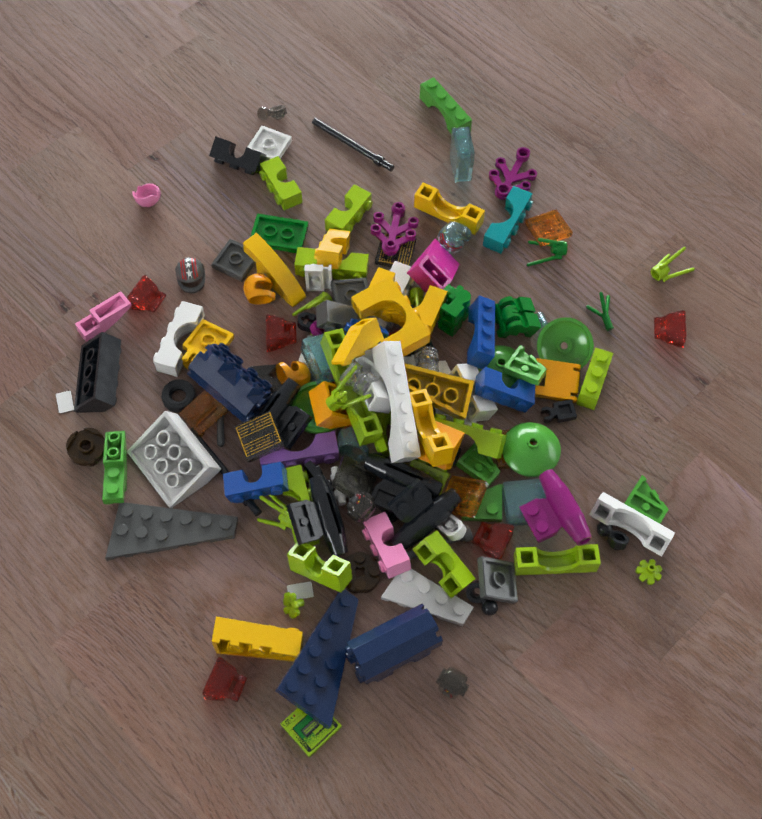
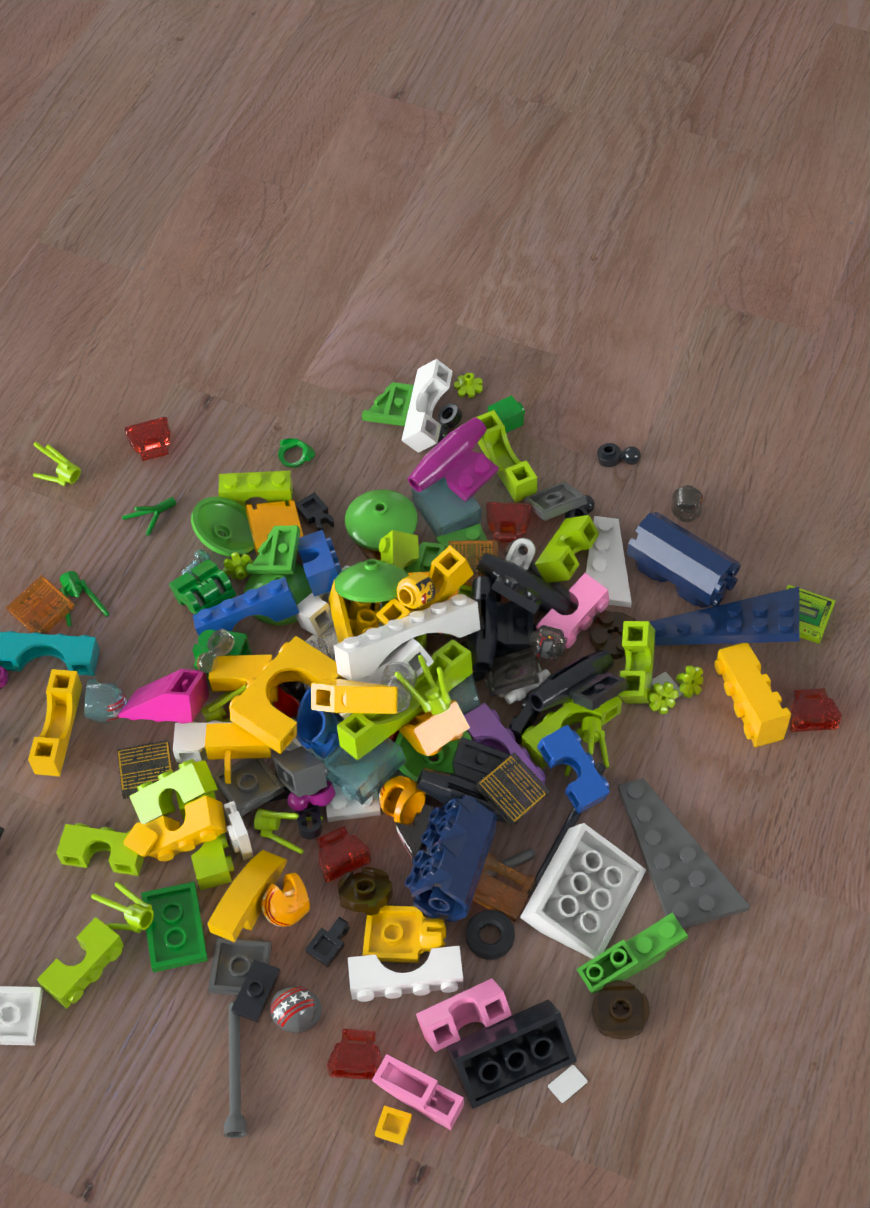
camera: 110 degrees left, 5 degrees down
bright pink hair [132,184,161,207] -> none
black arch [209,136,267,176] -> none
magenta plant [370,202,419,256] -> none
none -> lime plant [91,882,154,933]
none -> yellow piece [124,822,159,857]
none -> arch [129,759,218,825]
none -> clear smoke plate [197,629,234,673]
none -> lime plant [223,552,253,579]
none -> yellow piece [224,750,232,784]
none -> dark grey piece [224,1001,247,1138]
none -> black plate [231,959,281,1023]
none -> green piece [278,438,315,468]
none -> black plate [305,917,350,968]
none -> bright green dish [335,559,409,603]
none -> dark brown plate [338,867,393,916]
none -> yellow plate [375,1105,412,1145]
none -> yellow head [397,572,435,610]
none -> bright pink arch [416,978,512,1052]
none -> green brick [488,395,525,433]
none -> black plate [597,443,641,467]
none -> lime plant [648,682,679,714]

